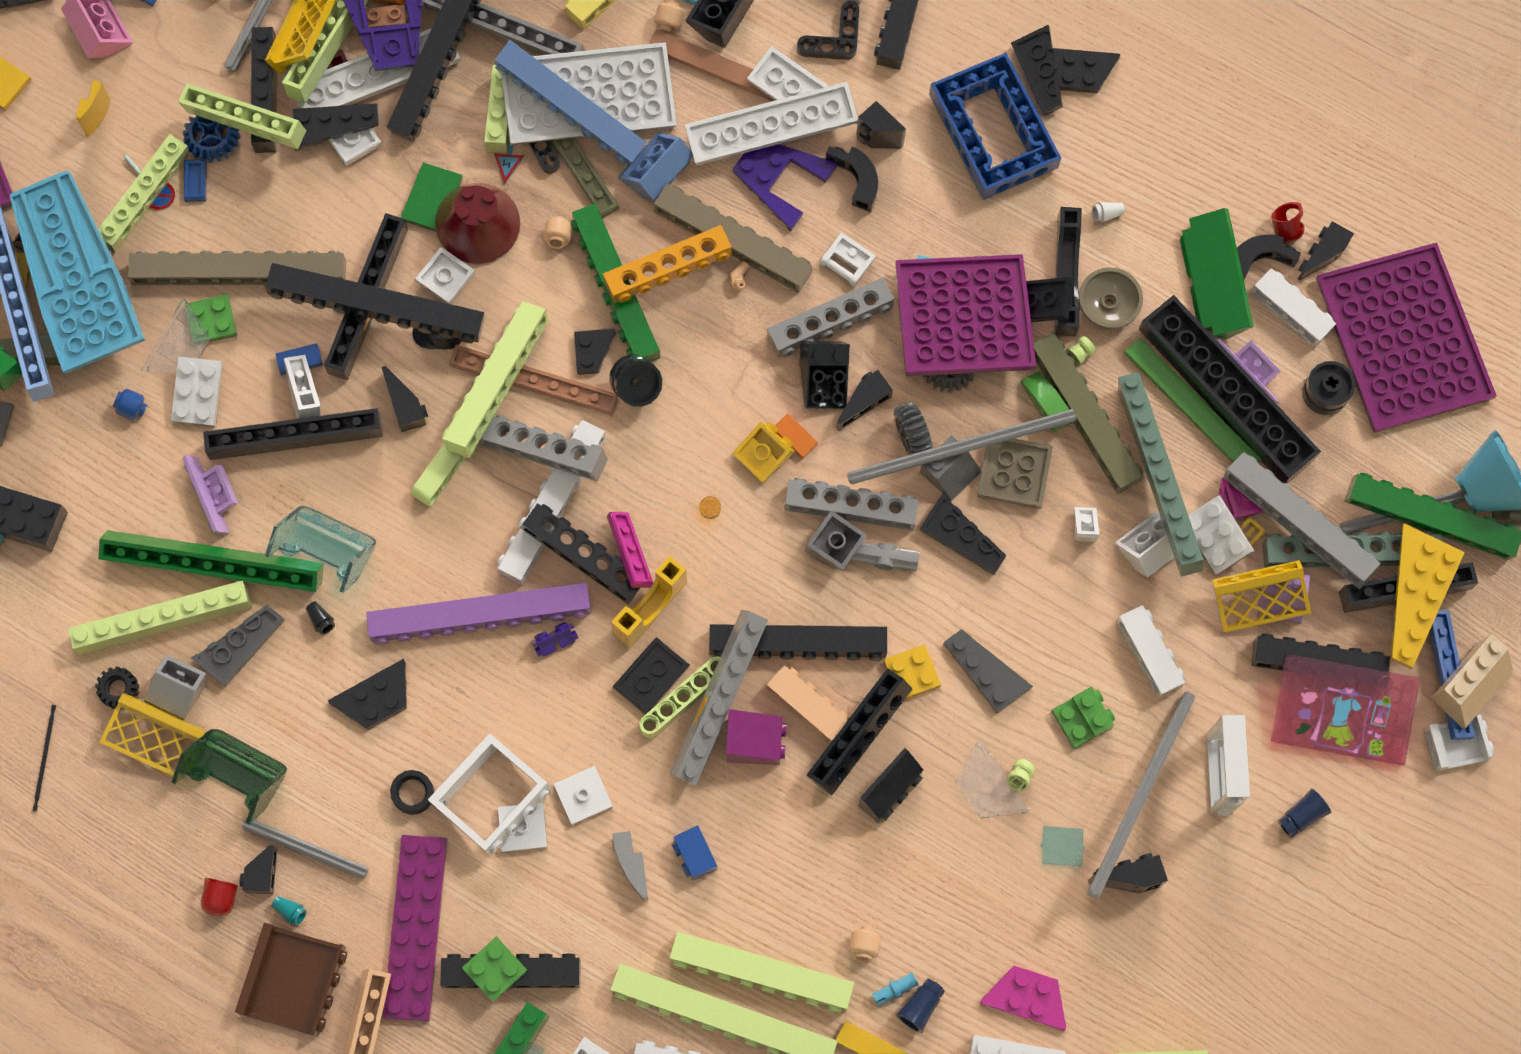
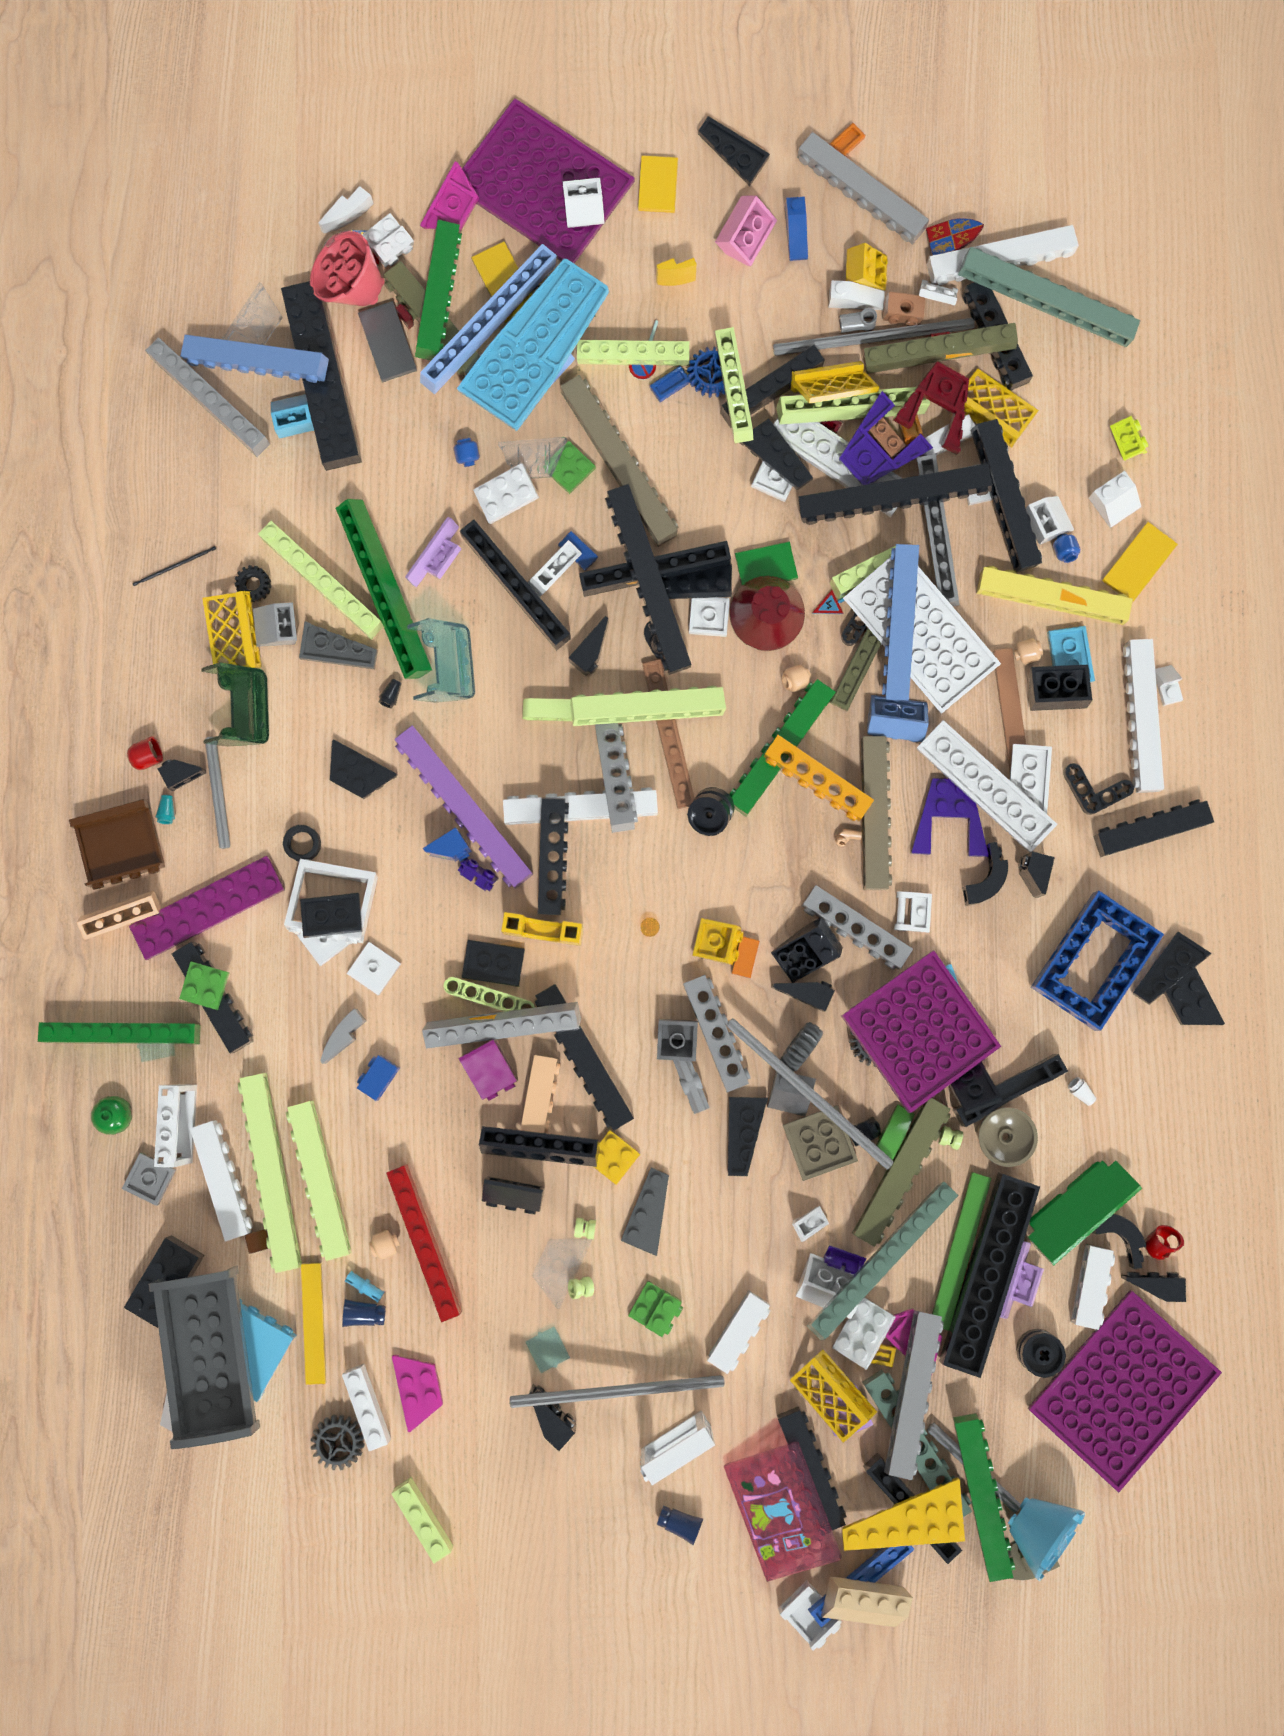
camera: 60 degrees right, 10 degrees up
black wing [574,328,616,375] -> none
dark pink tile [606,512,654,588] -> none
none -> black tile [300,893,363,938]
none -> red brick [386,1164,462,1323]
none -> blue slope [423,828,472,862]
none -> yellowish green wheel [574,1218,596,1240]
none -> black wing [662,564,732,599]
none -> dark purple hinge [823,1245,866,1274]
none -> black bracket [851,1117,881,1147]

